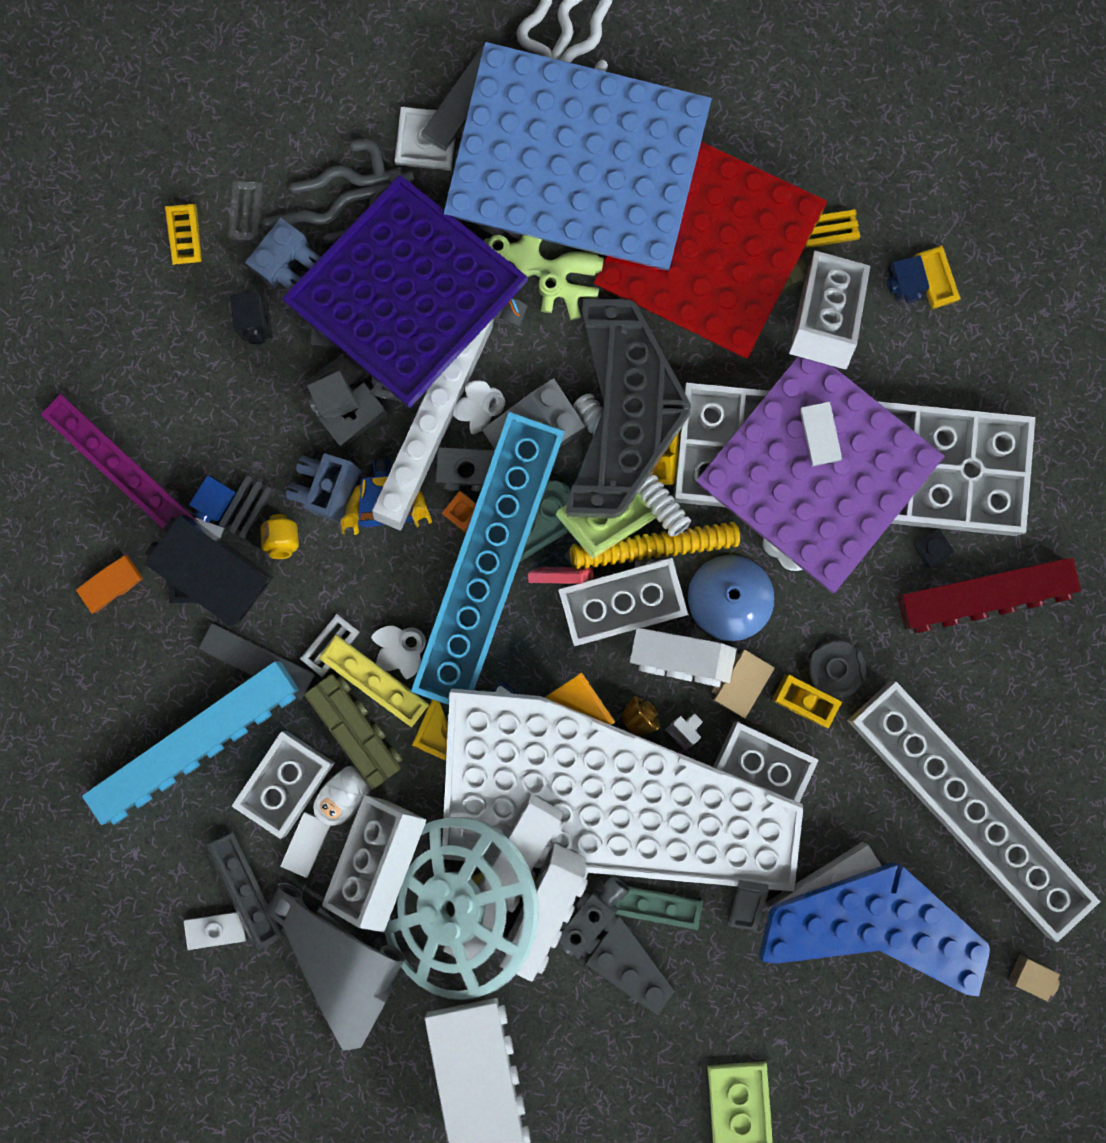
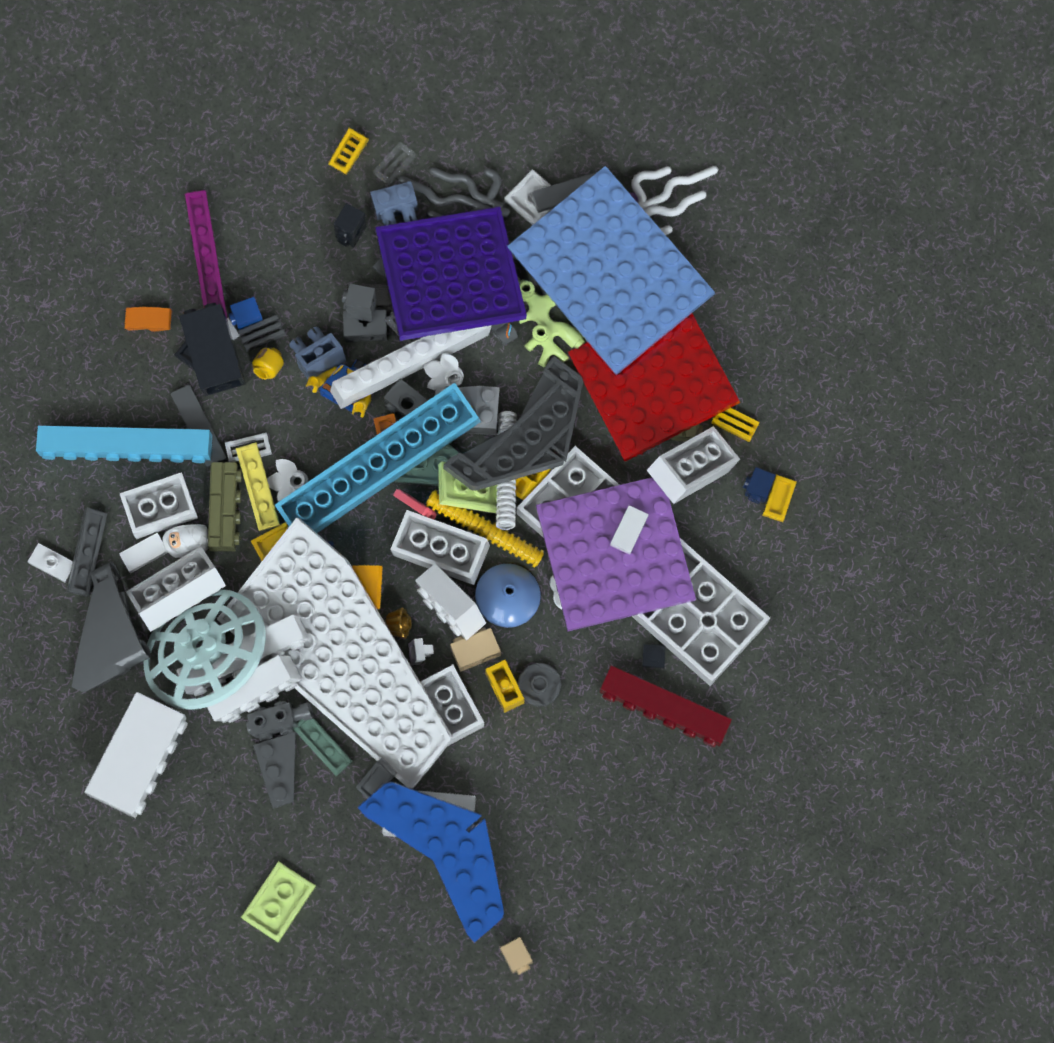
camera: 35 degrees right, 10 degrees down
white brick [847,681,1100,942] -> none

